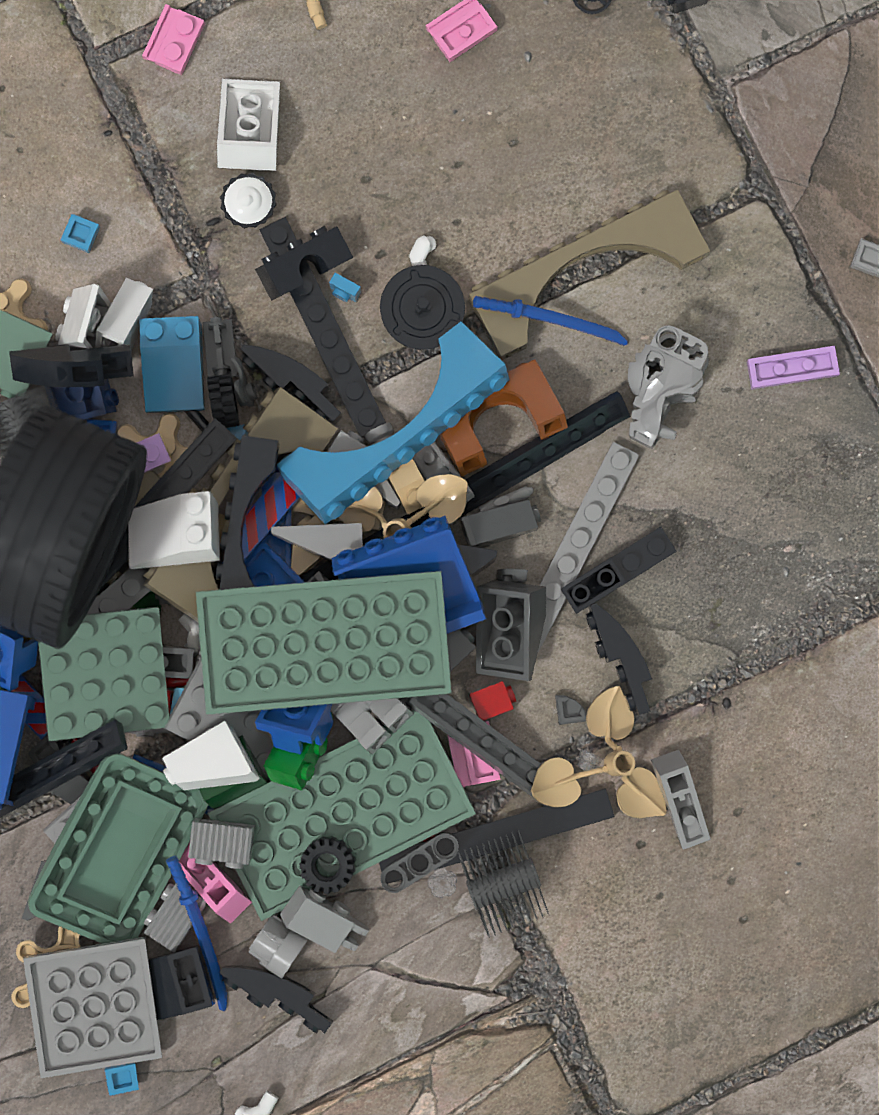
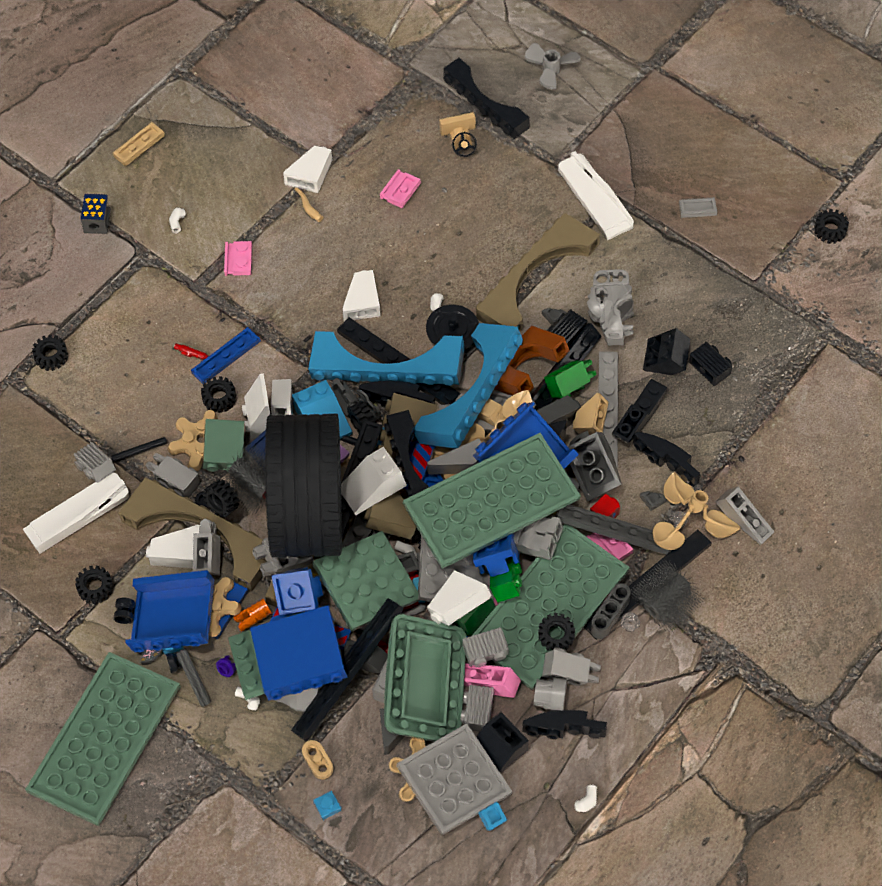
camera: 20 degrees left, 25 degrees down
black slope [9,345,134,387] -> none
dark azure plate [61,214,100,253] -> none
blue sword [166,856,227,1011] -> none
white slope [217,79,280,171] -> none
white piece [220,173,277,229] -> none
black arch [255,226,354,301] -> none
dark azure plate [329,273,362,302] -> none
blue sword [473,296,628,346] -> none
lavender plate [747,346,840,390] -> none
none -> red piece [174,343,208,360]
none -> blue tile [191,327,260,384]
none -> black tyre [201,376,236,413]
none -> dark azure arch [308,331,465,385]
none -> white slope [342,270,380,321]
none -> dark grey tile [542,308,567,326]
none -> green hinge [544,359,597,399]
none -> black brick [547,309,588,347]
none -> white piece [558,151,634,240]
none -> tan slope [573,393,609,435]
none -> black slope [643,328,691,375]
none -> black brick [689,342,732,386]

